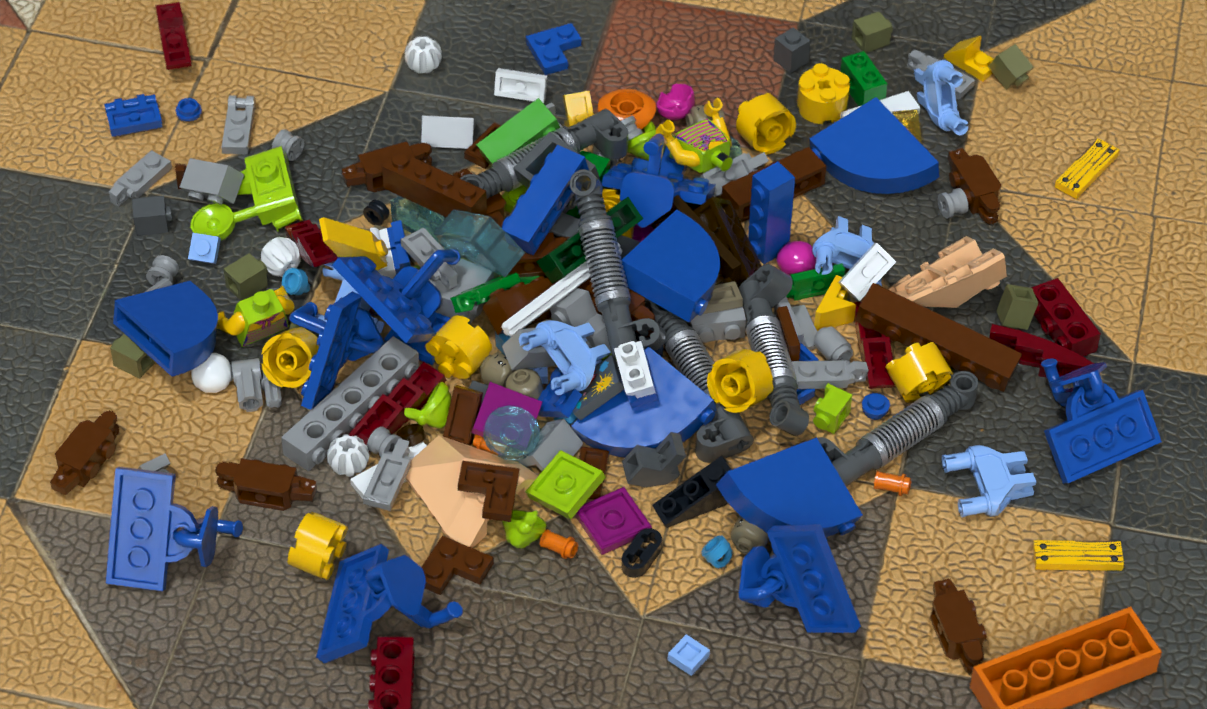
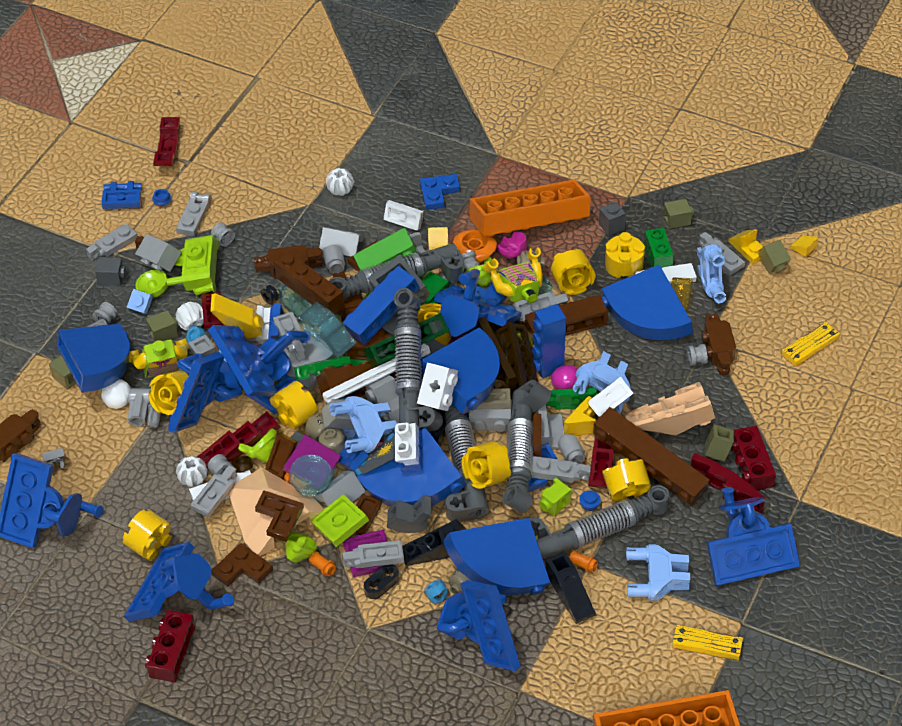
camera: 15 degrees right, 0 degrees up
reddish brown hinge [215,458,317,511] -> none
light grey brick [281,336,419,471] -> none
light blue plate [668,634,710,676] -> none
reddish brown hinge [930,579,987,674] -> none
none -> light grey tile [188,335,216,357]
none -> light grey brick [323,245,345,274]
none -> light grey hinge [342,540,404,568]
none -> white brick [417,363,458,411]
none -> orange brick [469,179,591,236]
none -> black slope [545,551,596,623]
none -> yellow slope [790,235,818,257]

